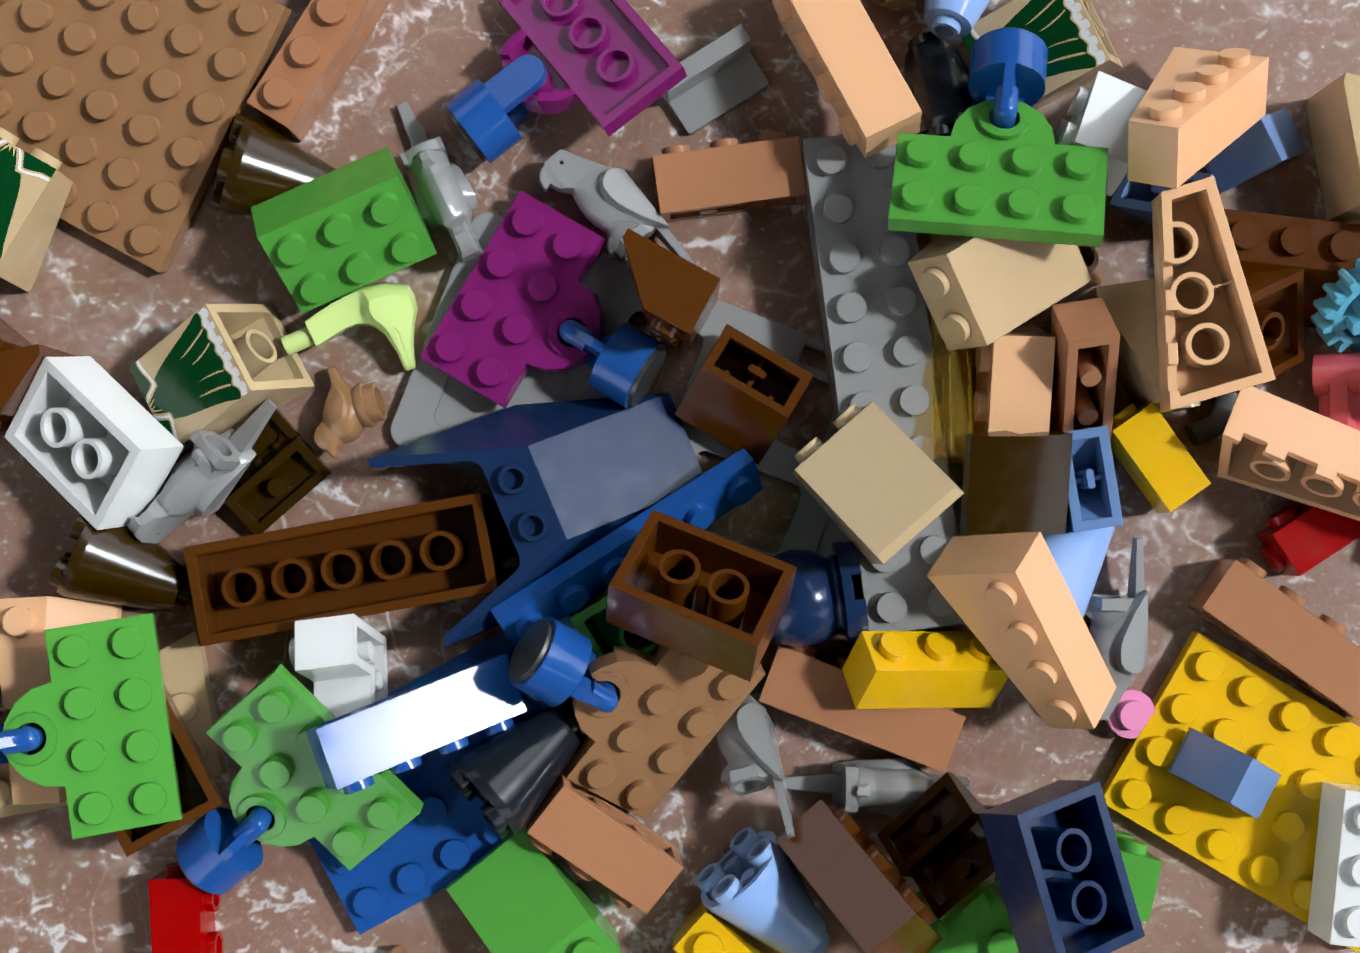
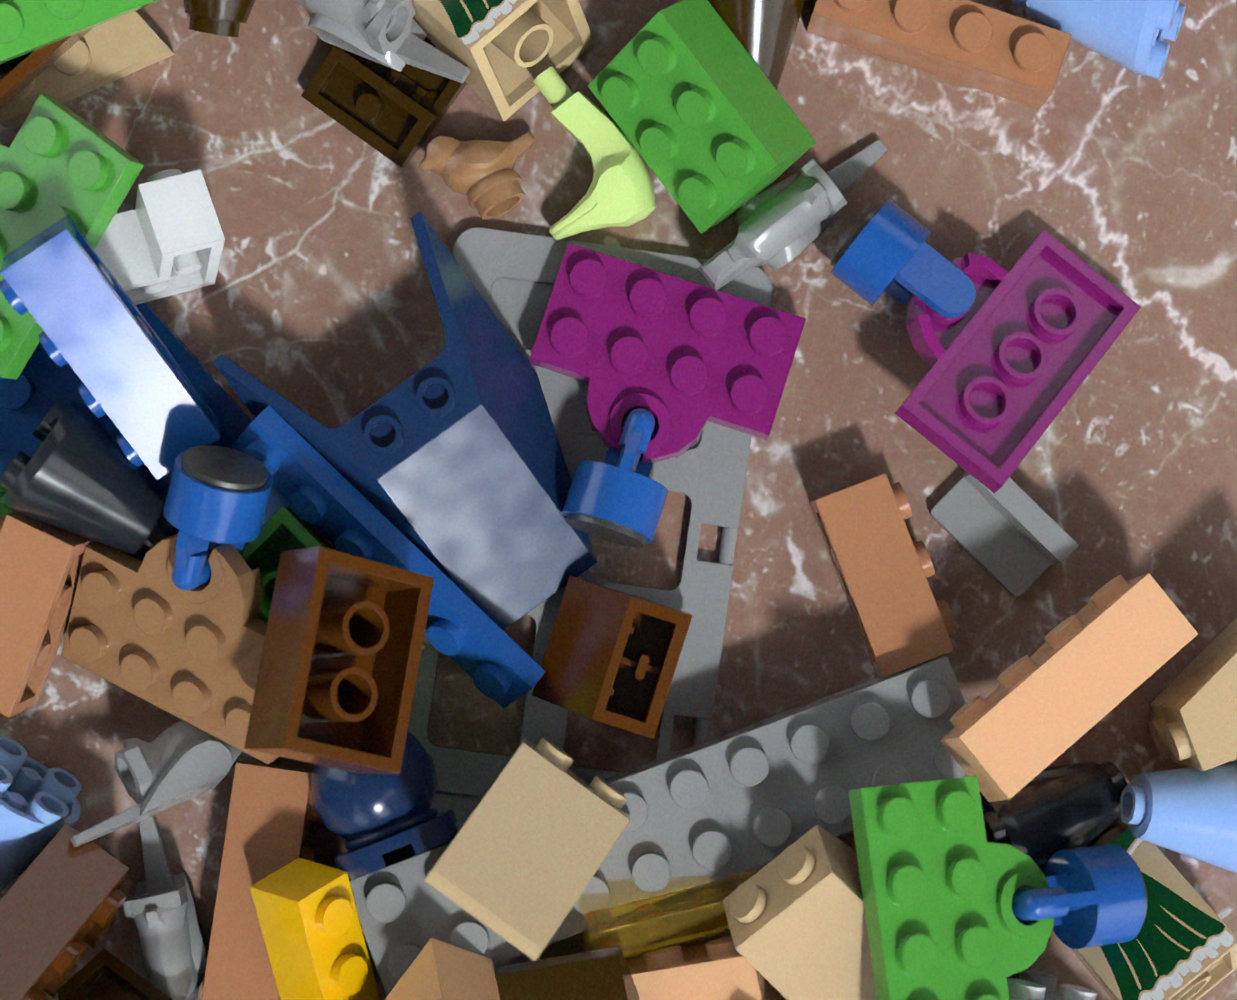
camera: 80 degrees right, 0 degrees up
reddish brown brick [183,492,503,647] -> none
light grey animal [539,149,695,264] -> none
reddish brown slope [623,228,720,352] -> none

